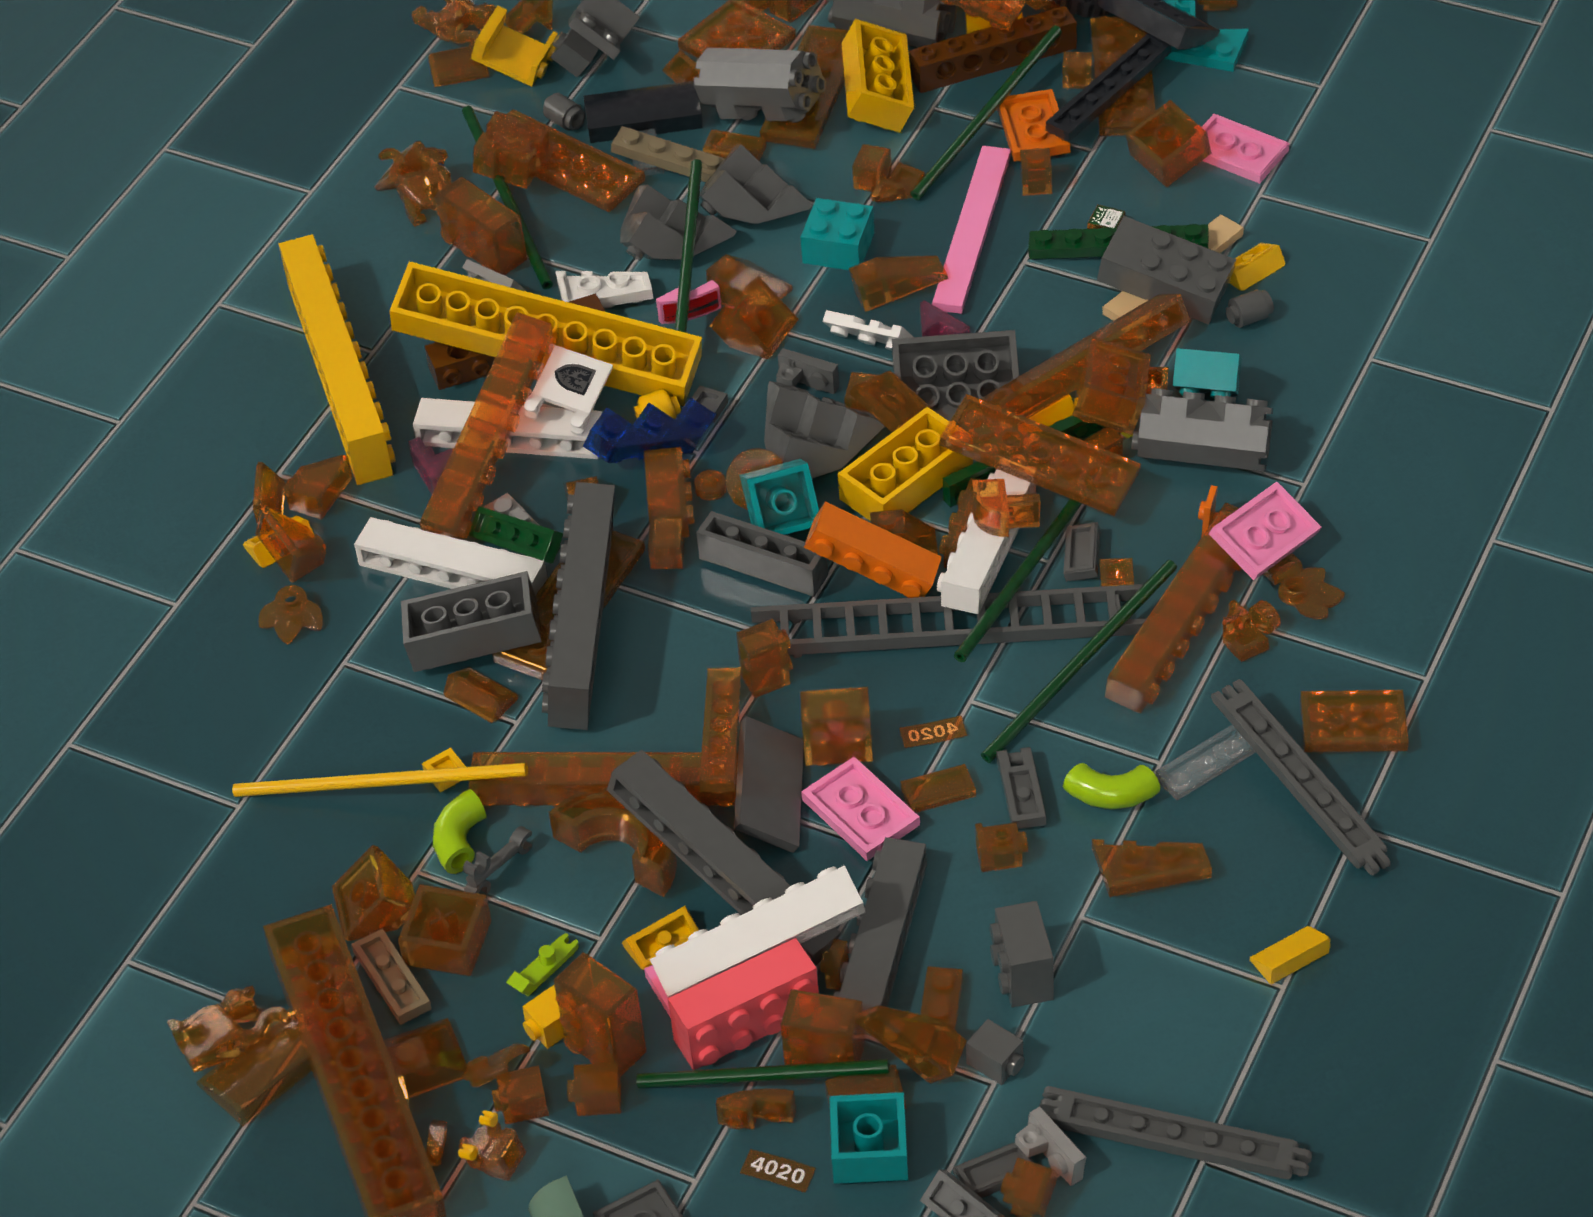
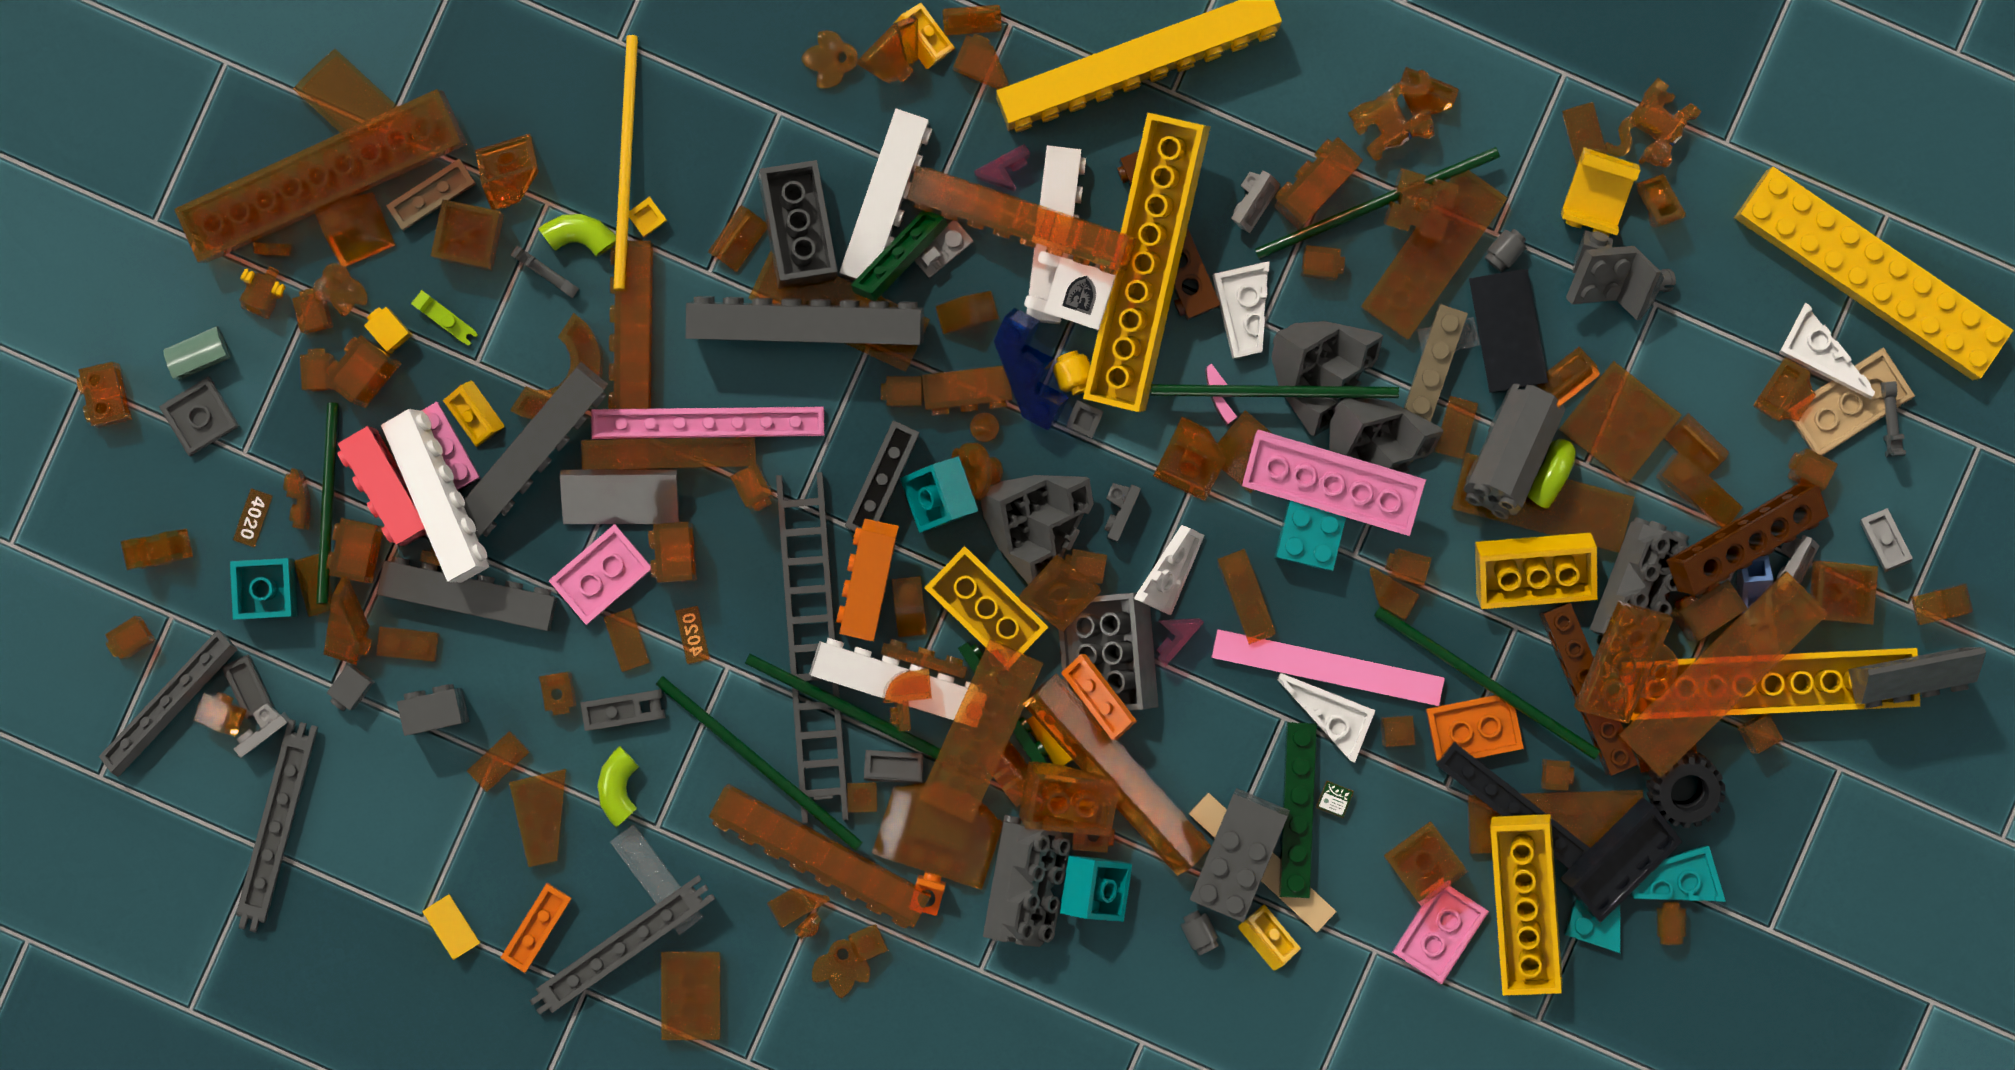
camera: 80 degrees right, 40 degrees up
clear orange animal [167,986,292,1072] -> none
bright pink plate [1209,482,1322,580] -> none
none -> clear orange plate [467,731,530,792]
none -> orange plate [500,883,572,973]
none -> bright pink tile [591,407,824,439]
none -> clear orange slope [872,783,1003,890]
none -> orange plate [1061,654,1137,740]
none -> bright pink plate [1242,430,1426,536]
none -> white wing [1277,673,1375,762]
none -> clear orange brick [1301,245,1345,280]
none -> yellow brick [1490,814,1563,996]

